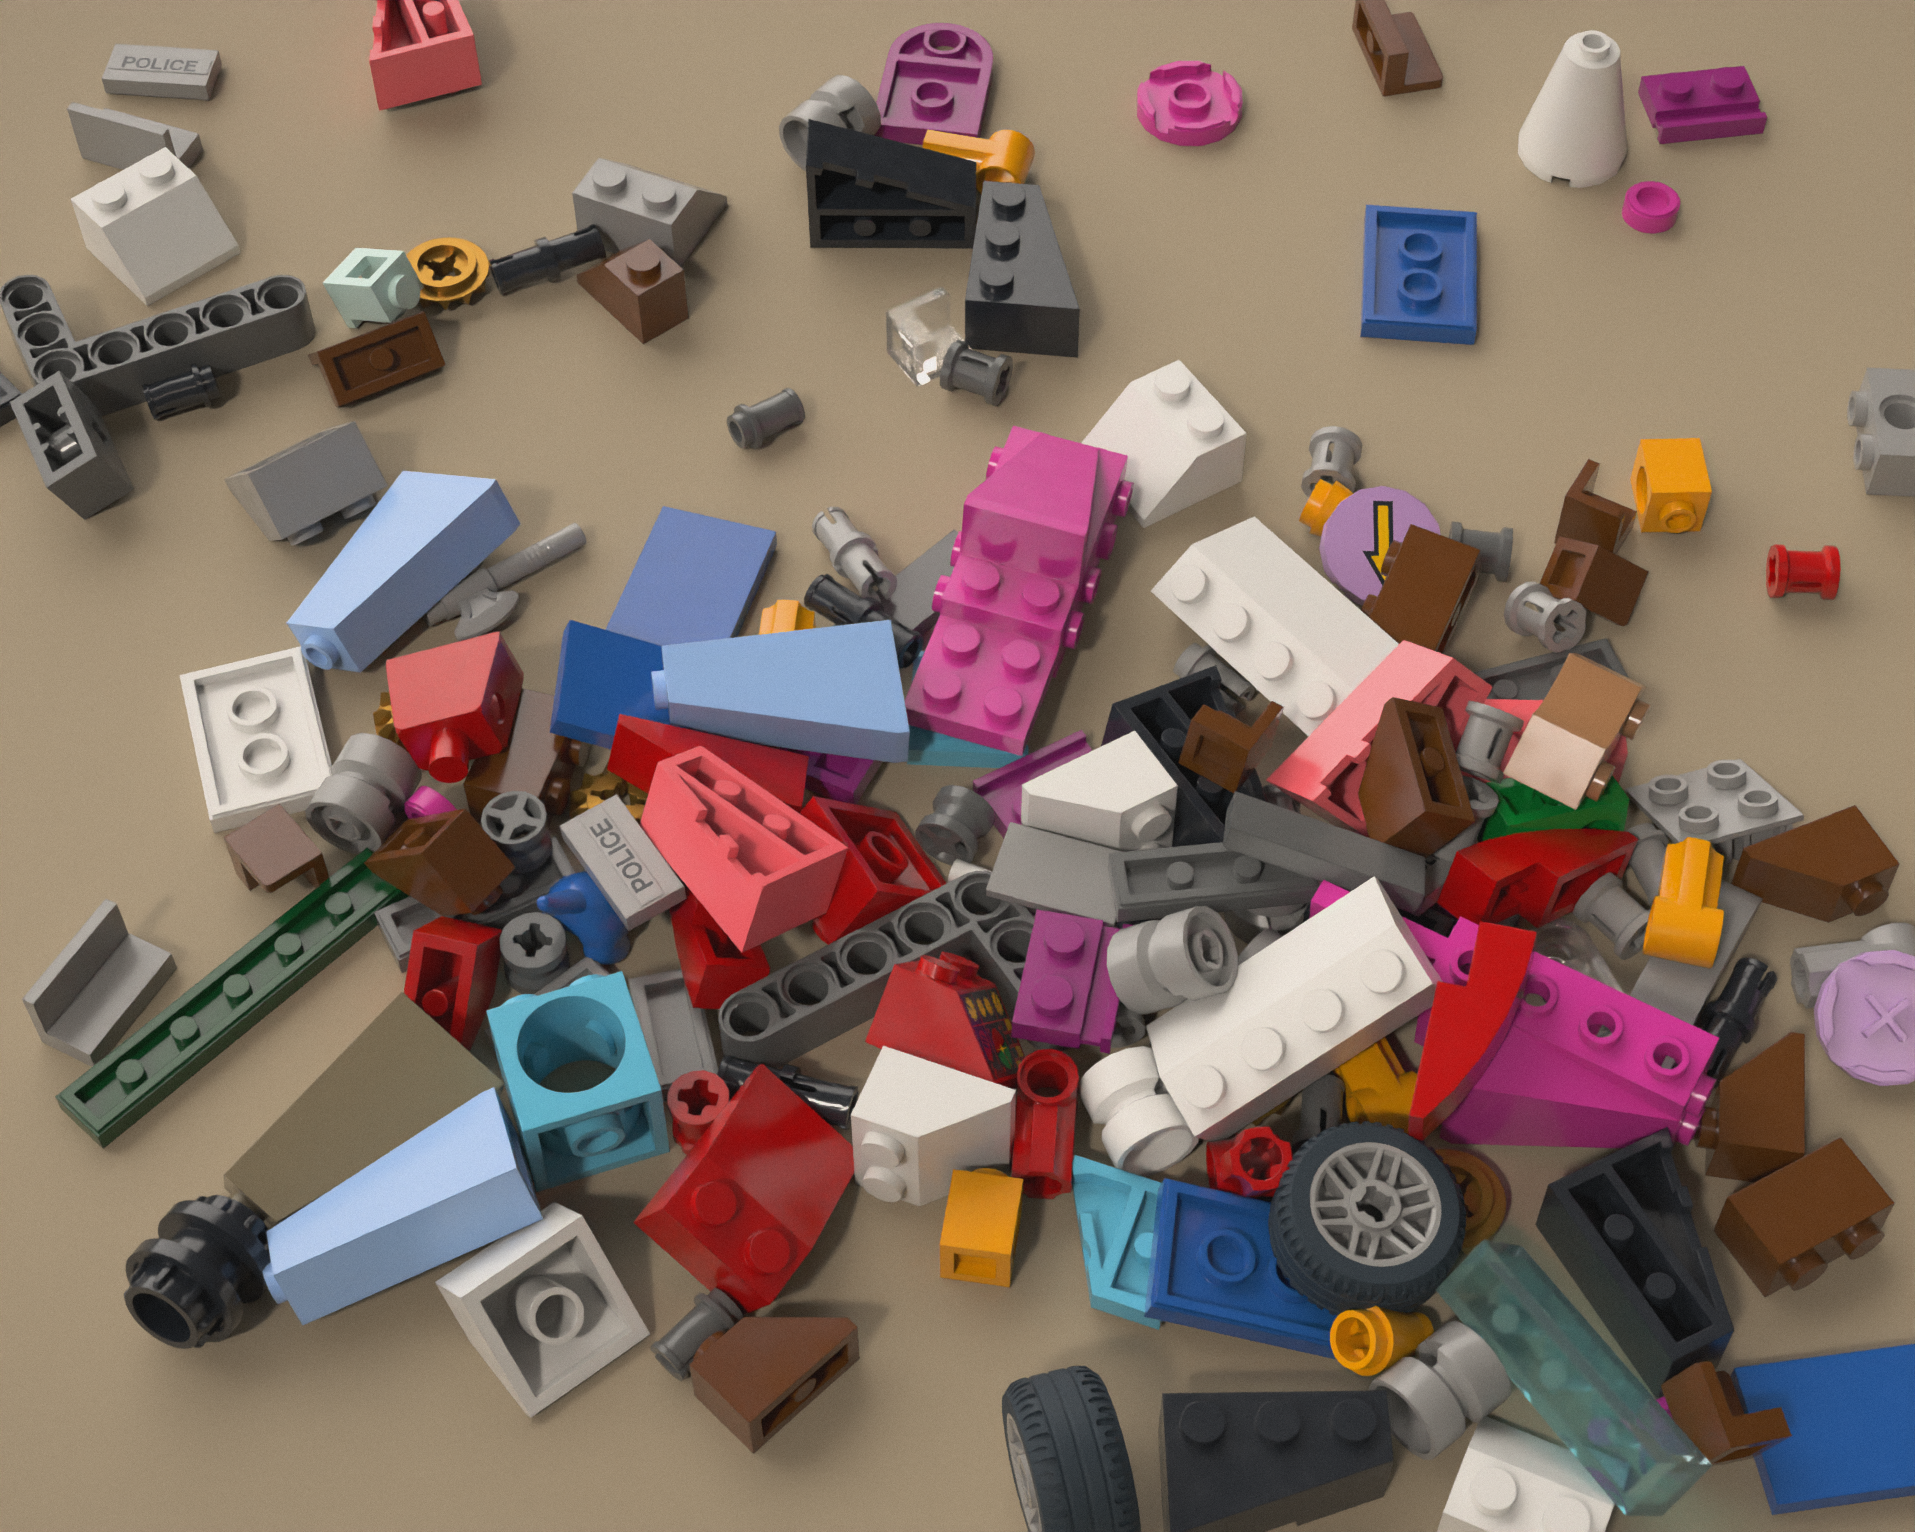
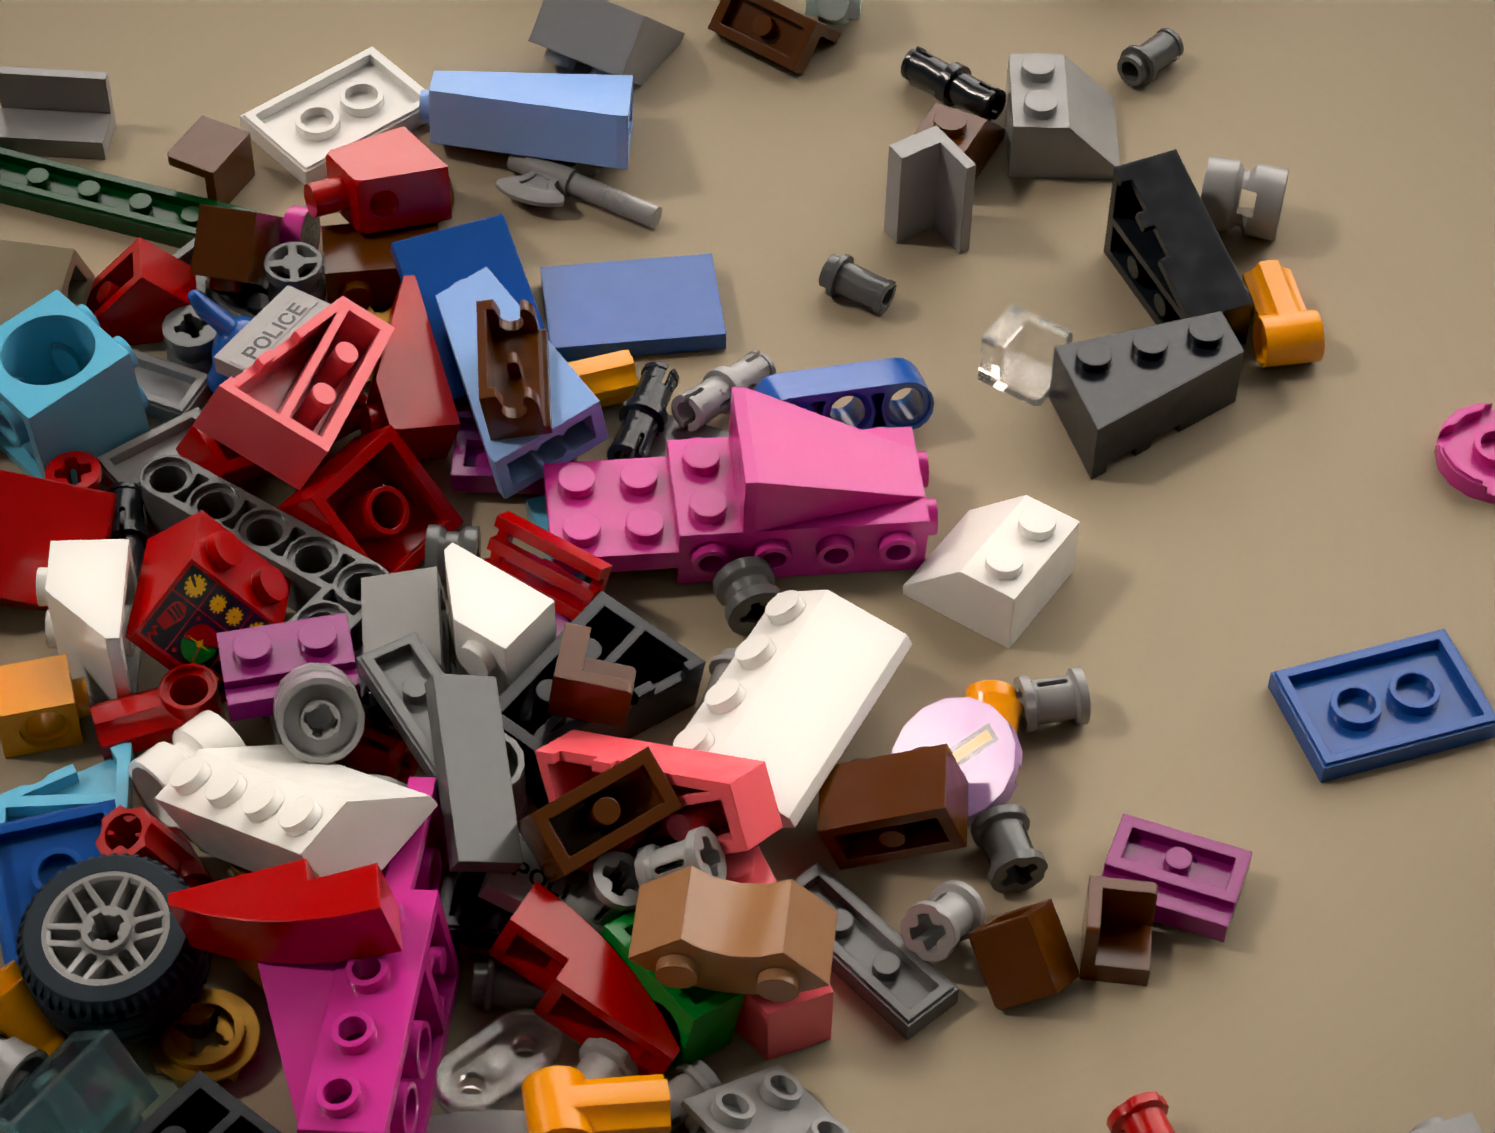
camera: 65 degrees right, 5 degrees down
light grey wheel [305,733,422,855] -> none
pearl gold gear [406,237,491,310] -> none
magenta tile [874,23,993,145] -> none
dark grey bush [940,340,1013,406] -> none
light orange brick [1630,438,1712,533] -> none
none -> reddish brown hinge [476,299,552,441]
none -> red tile [484,511,613,620]
none -> dark grey wheel [713,556,782,636]
none -> blue beam [754,358,934,430]
none -> light grey panel [884,125,976,254]
none -> magenta plate [1101,813,1253,943]
none -> dark grey pin [1117,28,1184,86]

